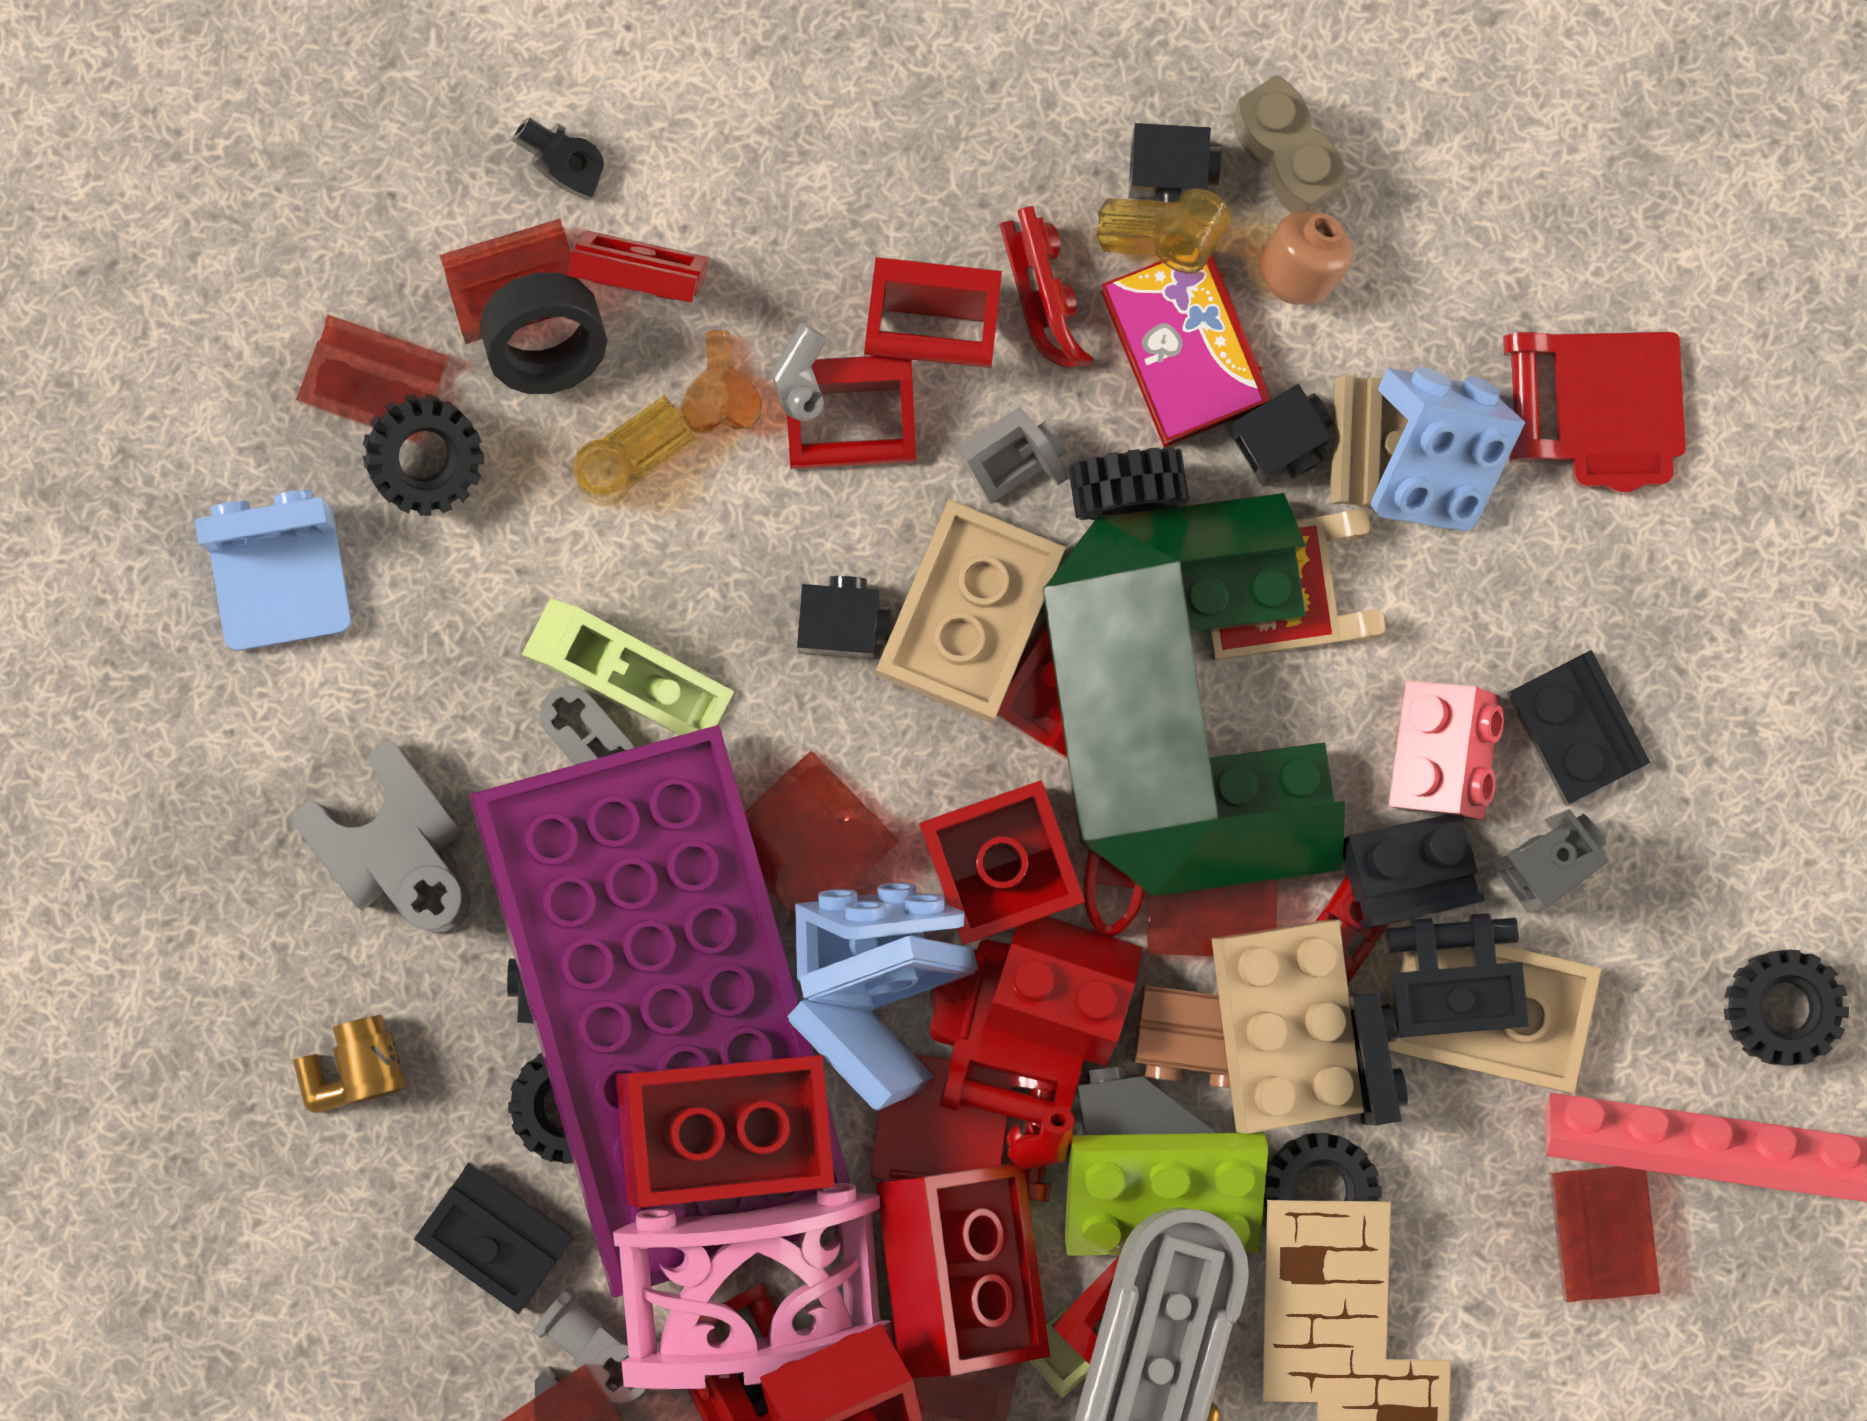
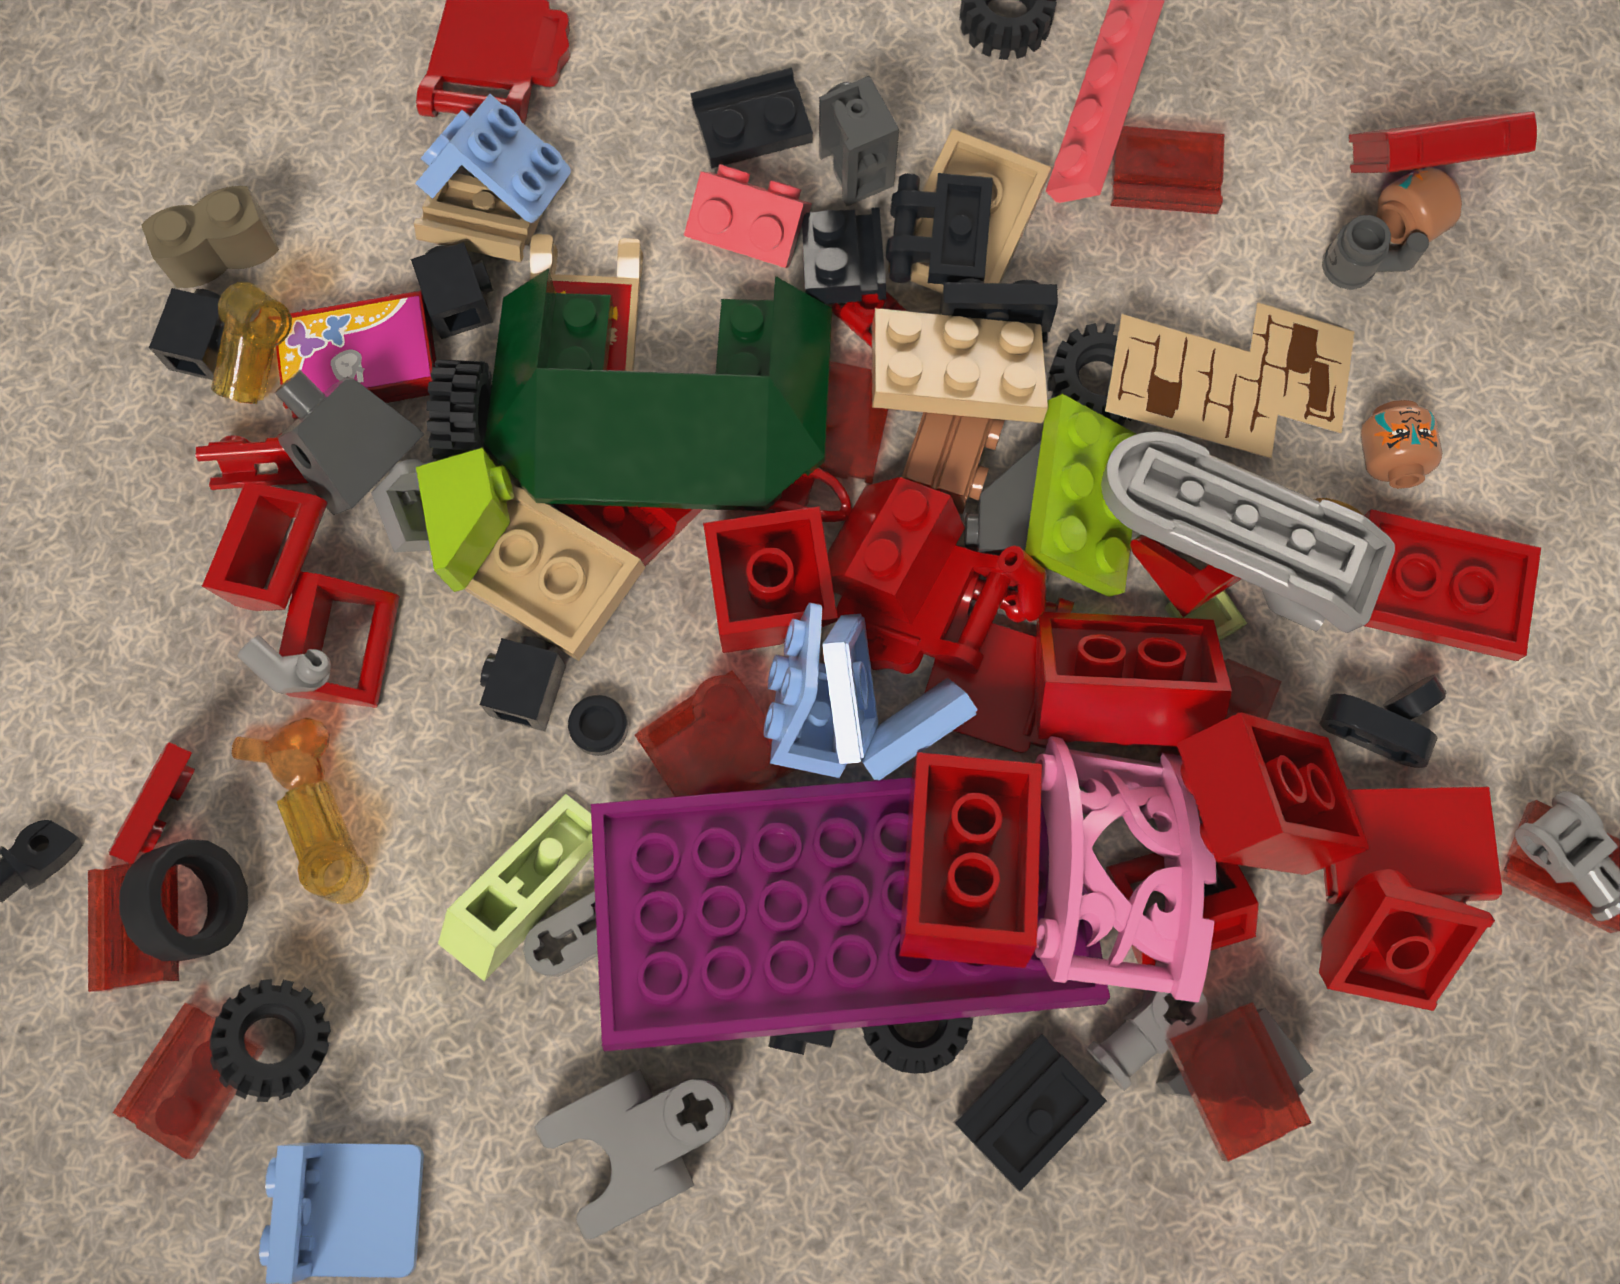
camera: 75 degrees left, 10 degrees down
pearl gold piece [293,1015,408,1113] -> none
nougat head [1260,210,1354,305] -> none
none -> dark grey torso [274,370,424,515]
none -> lime slope [416,448,514,592]
none -> black tile [568,695,628,756]

